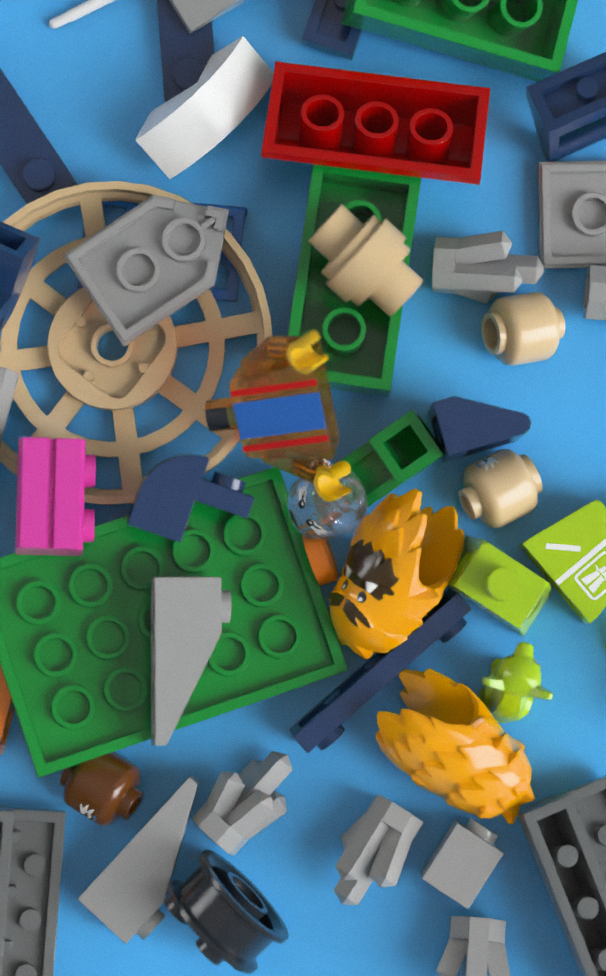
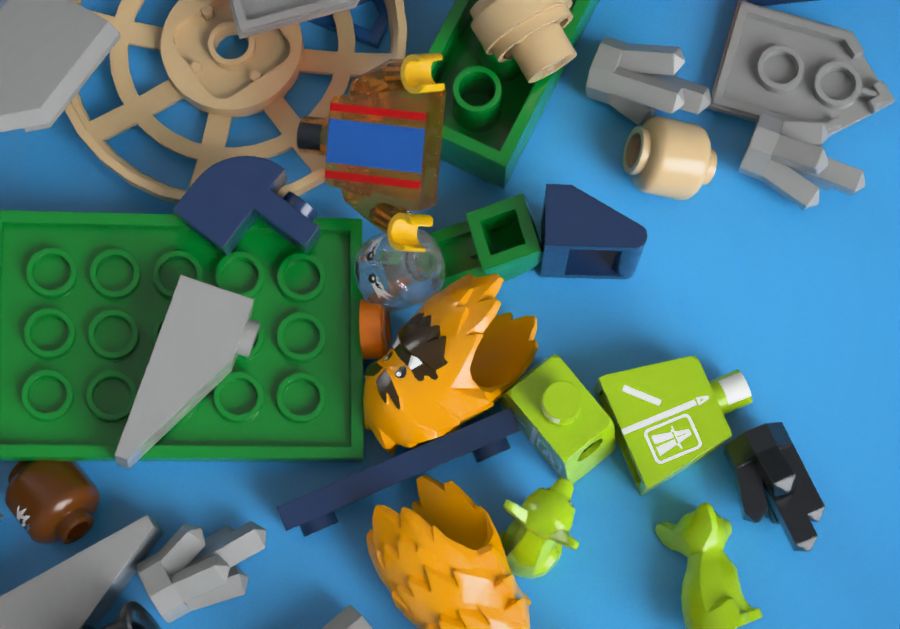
camera: 15 degrees right, 10 degrees down
dark pink brick [15,437,96,556] -> none
tan head [458,449,543,528] -> none

